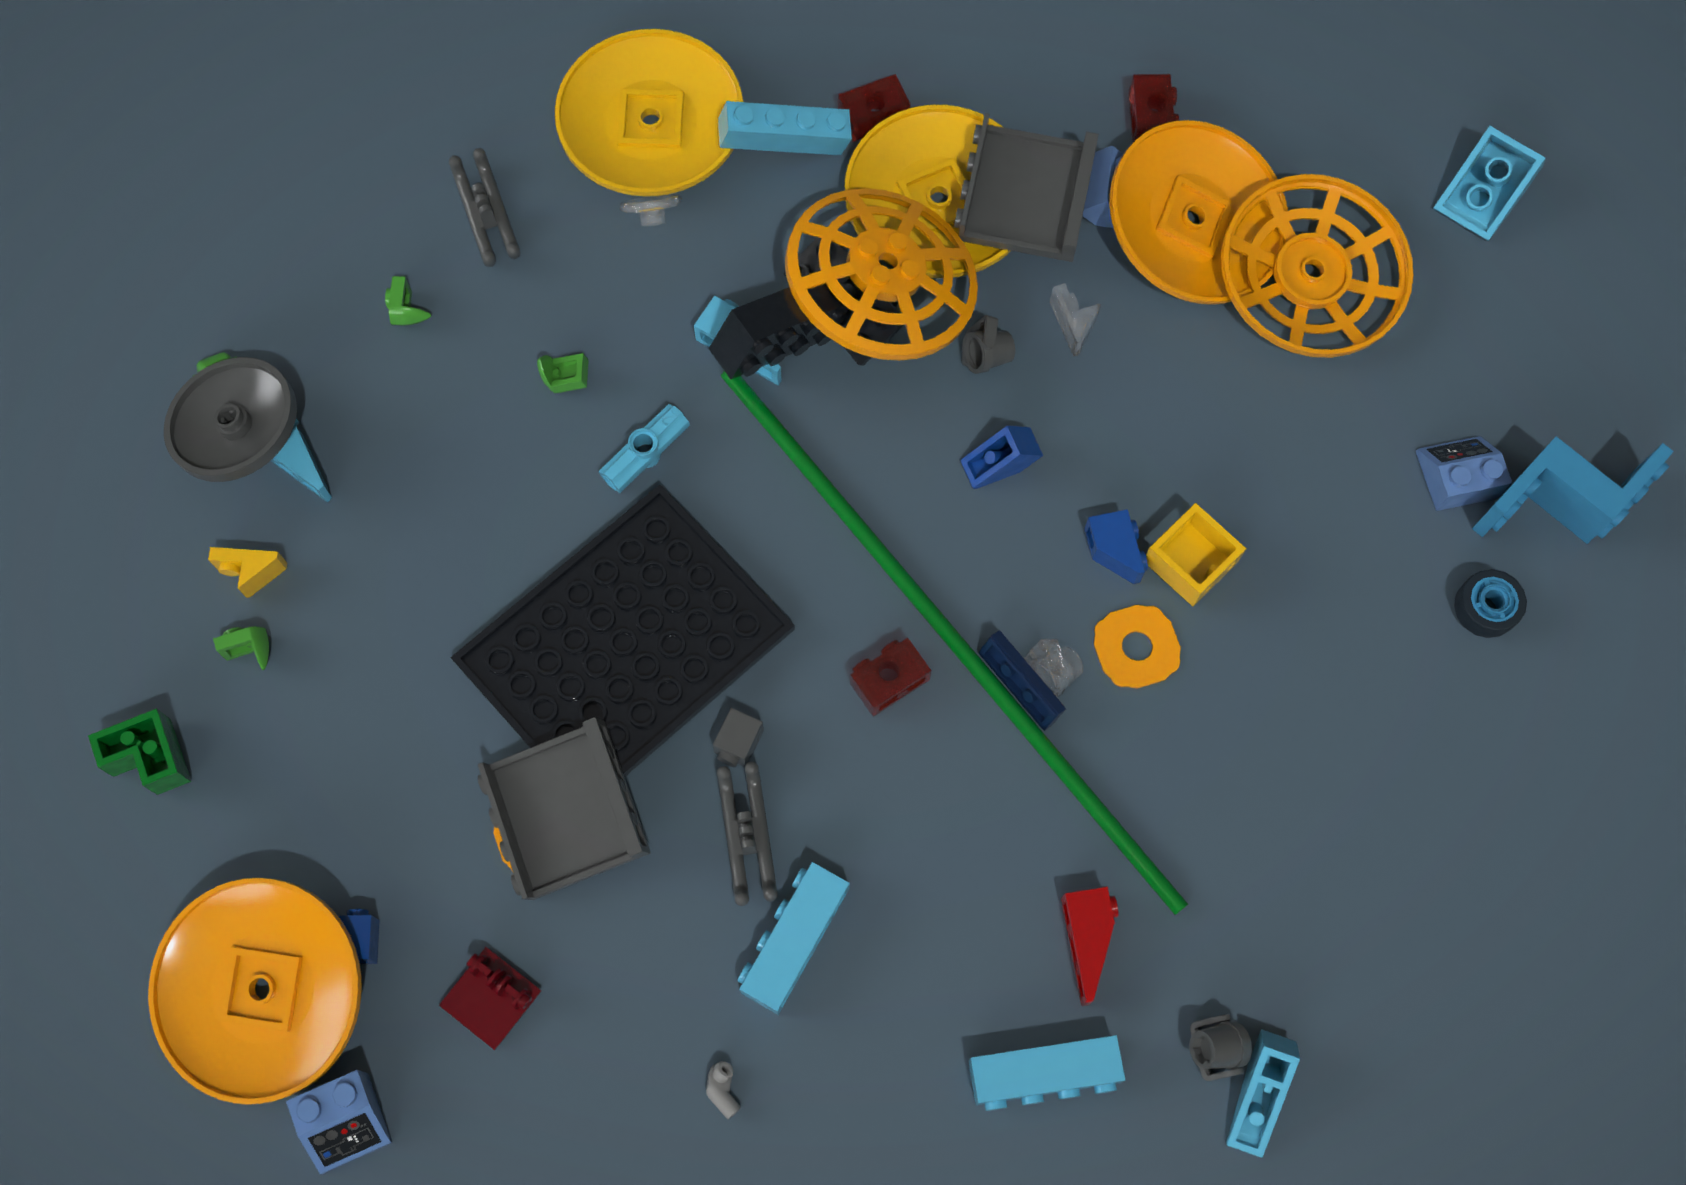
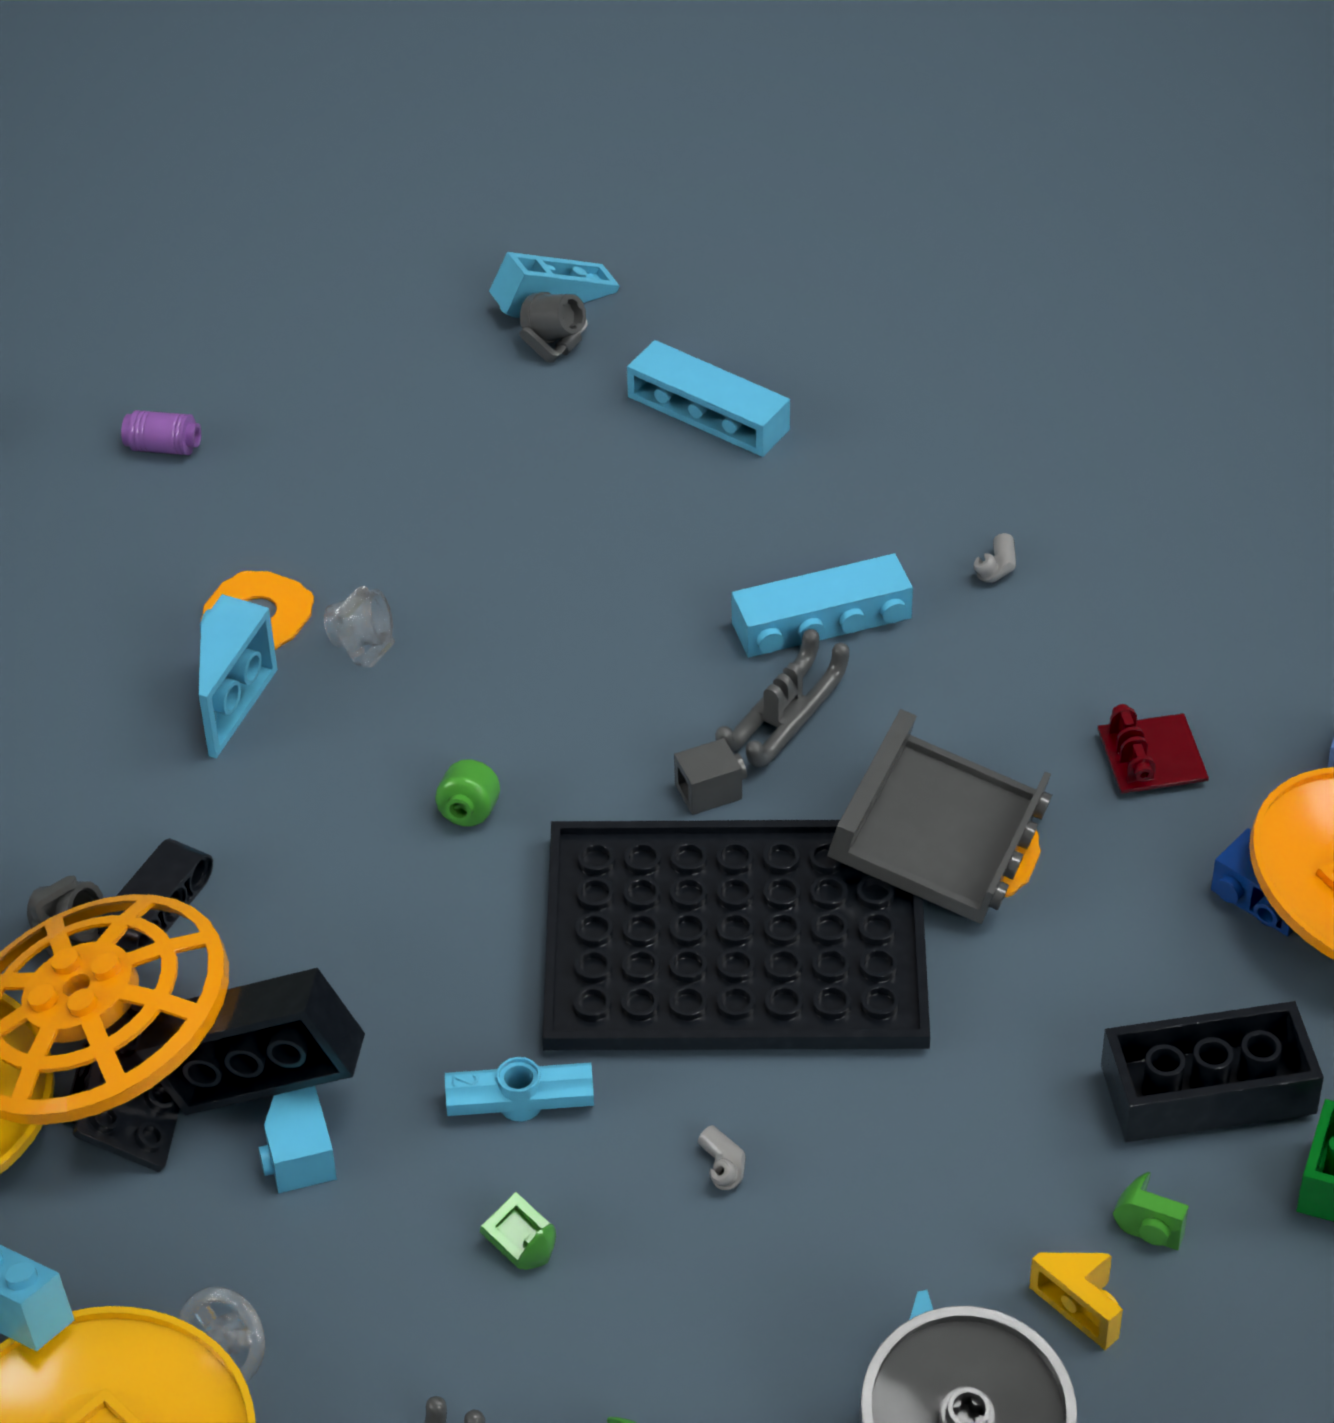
camera: 135 degrees left, 25 degrees down
green piece [721,371,1188,915] -> none
clear red brick [850,638,931,717] -> none
blue slope [960,426,1044,489] -> none
dark blue tile [978,630,1066,731] -> none
red slope [1061,887,1119,1006] -> none
blue slope [1084,509,1148,584] -> none
yellow piece [1146,503,1247,607] -> none
none -> black beam [98,838,213,951]
none -> medium lavender head [121,410,201,455]
none -> medium azure slope [199,594,278,759]
none -> bright green head [435,759,500,827]
none -> light grey arm [698,1125,746,1190]
none -> black brick [1101,1001,1324,1142]

